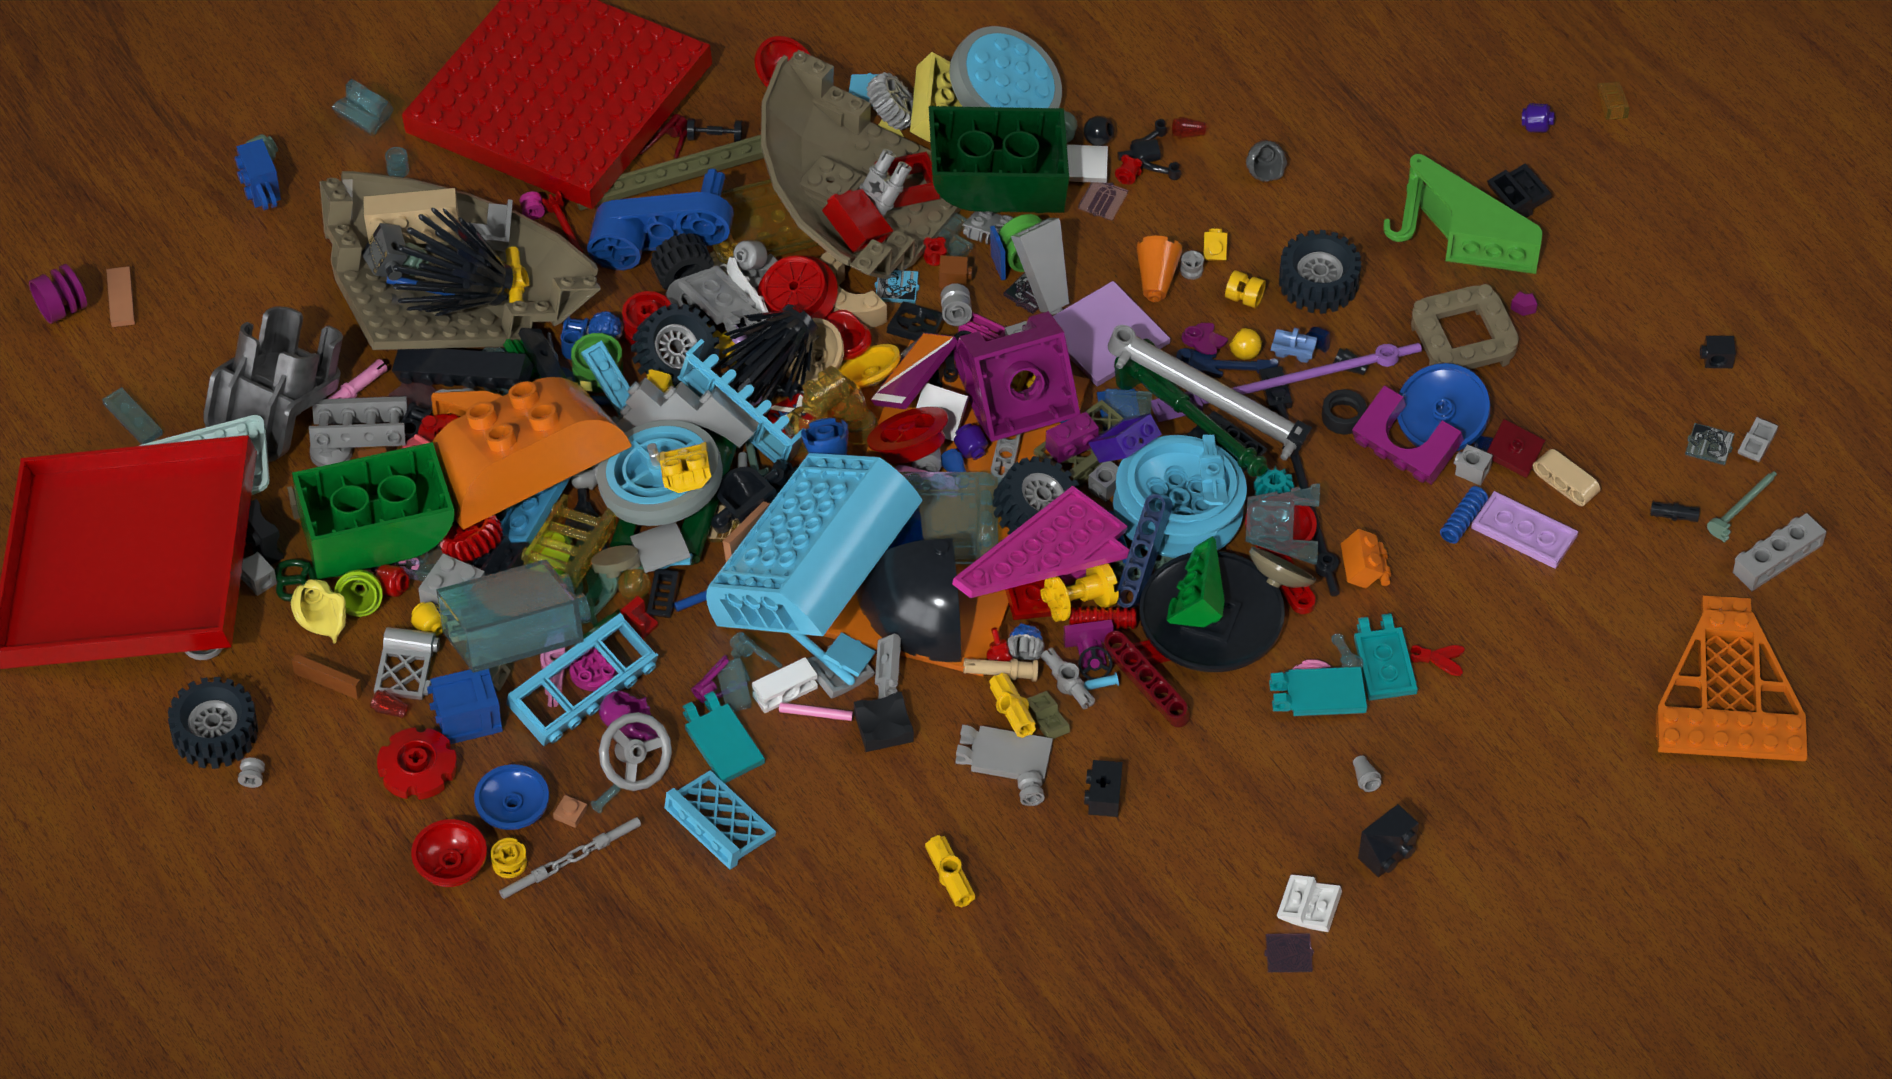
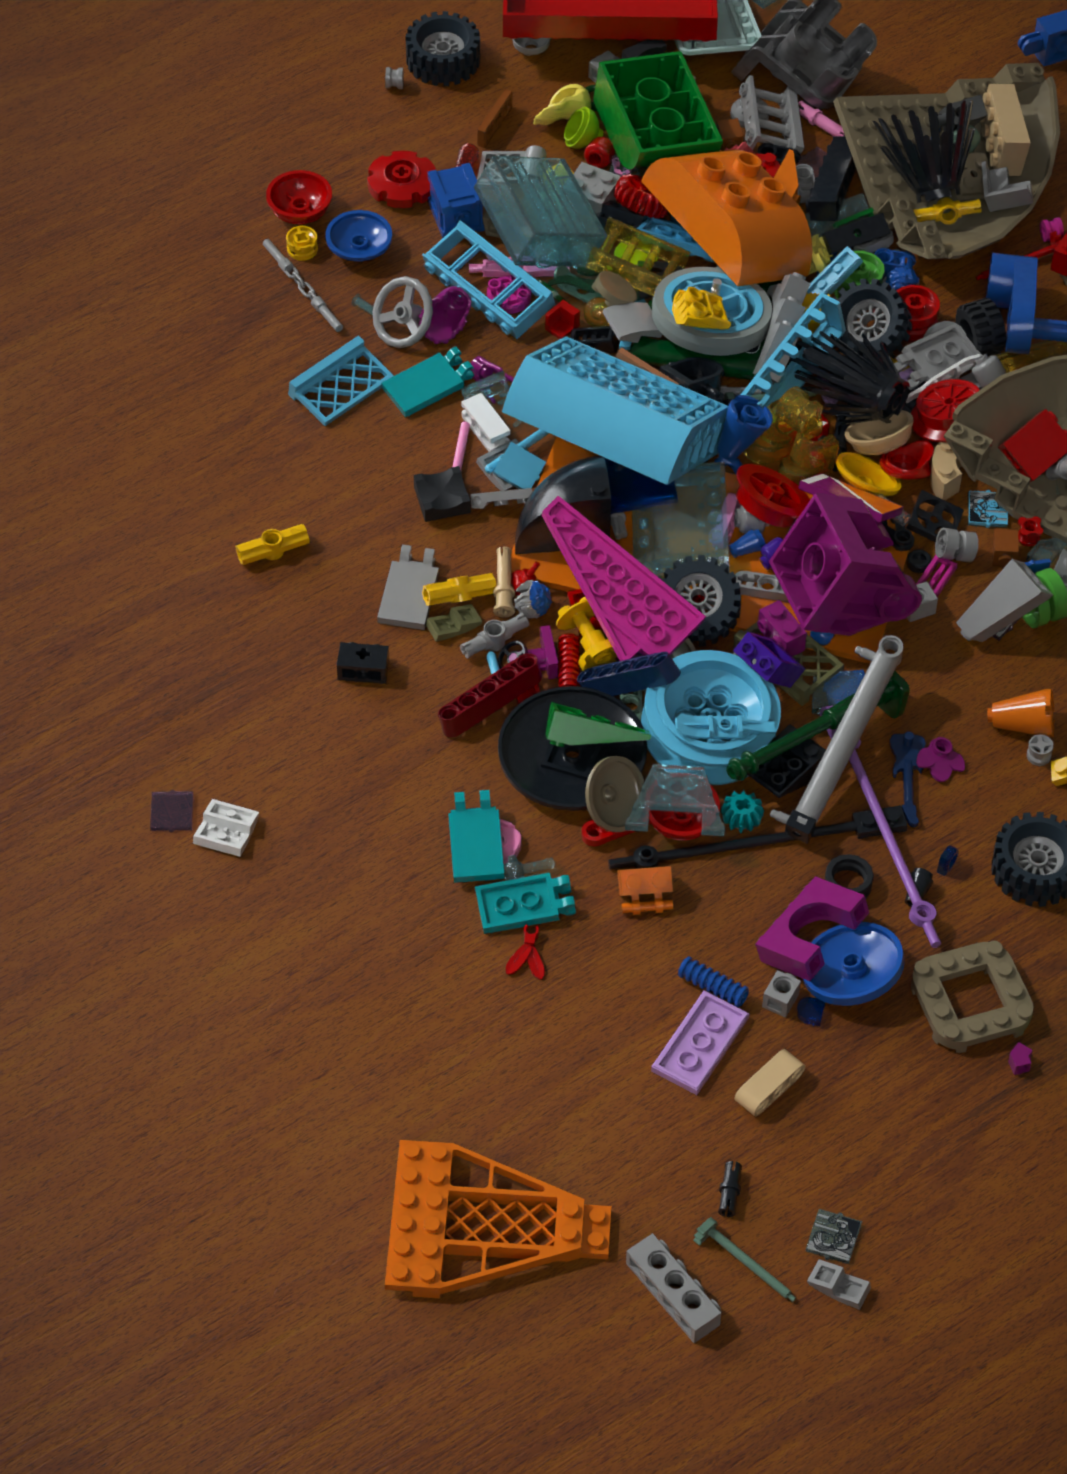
camera: 90 degrees right, 0 degrees up
nougat plate [553,795,587,828] -> none
light grey wheel [1017,772,1045,806] -> none
lavender tile [1053,281,1170,387] -> none
yellow wheel [1225,270,1266,308] -> none
yellow piece [1229,328,1262,360] -> none
medium blue hips [1271,327,1317,363] -> none
light grey cone [1353,756,1381,792] -> none
black slope [1358,804,1419,877] -> none
dark red plate [1487,419,1545,478] -> none
black brick [1700,336,1736,368] -> none

